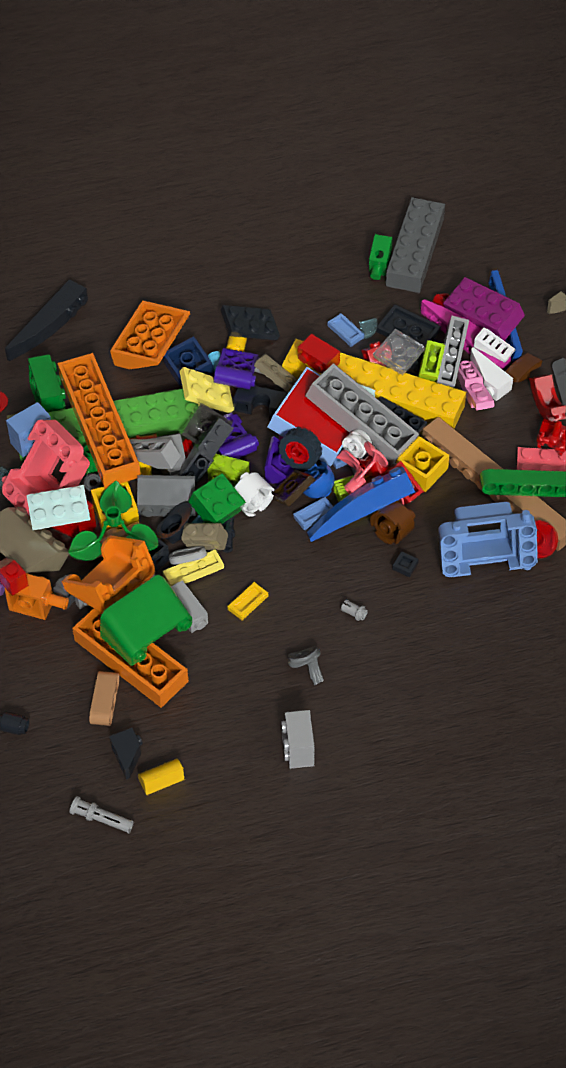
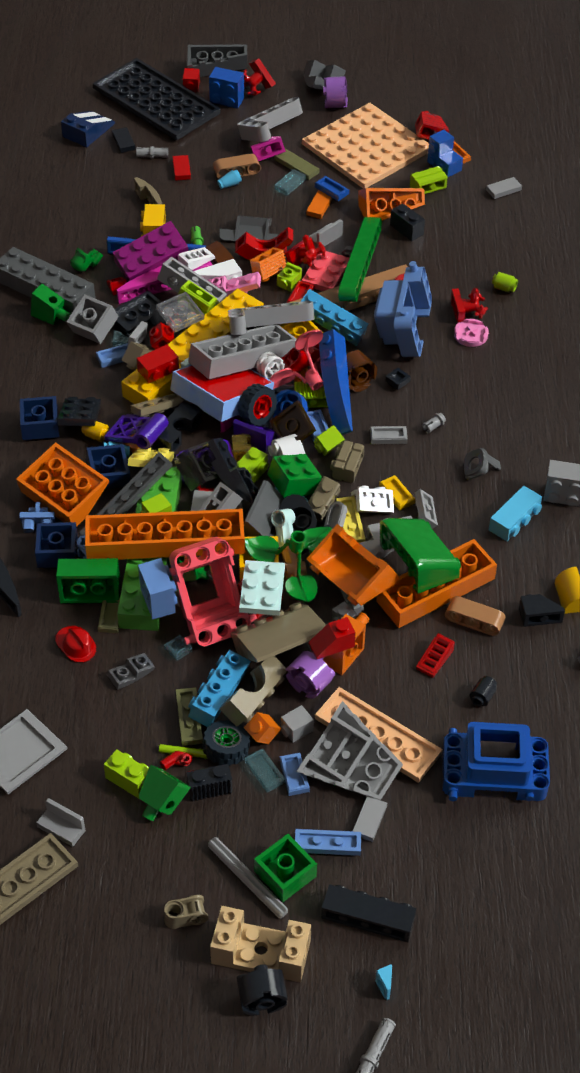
camera: 75 degrees left, 5 degrees down
none -> medium blue hips [19,502,56,533]
none -> dark blue brick [20,396,59,440]
none -> dark blue brick [35,522,78,568]
none -> light grey brick [67,294,119,344]
none -> green piece [70,248,103,272]
none -> dark grey tile [79,452,173,536]
none -> dark tan slope [122,342,154,371]
none -> light grey tile [127,321,148,348]
none -> yellow brick [140,204,166,237]
none -> lime brick [141,493,172,513]
none -> bright green pin [190,226,204,245]
none -> light grey beam [228,301,315,335]
none -> clear yellow brick [232,434,251,462]
none -> orange brick [250,247,286,282]
none -> light aqua piece [271,508,295,547]
none -> lime brick [277,262,302,292]
none -> red tile [287,281,314,303]
none -> dark azure brick [301,289,369,346]
none -> lime brick [314,425,345,456]
none -> dark tan brick [330,440,364,483]
none -> white bracket [351,486,394,514]
none -> light grey tile [370,426,408,444]
none -> light grey plate [415,489,438,529]
none -> red slope [416,633,455,678]
none -> red piece [450,288,488,323]
none -> bright pink tile [454,319,489,347]
none -> medium azure brick [489,486,542,541]

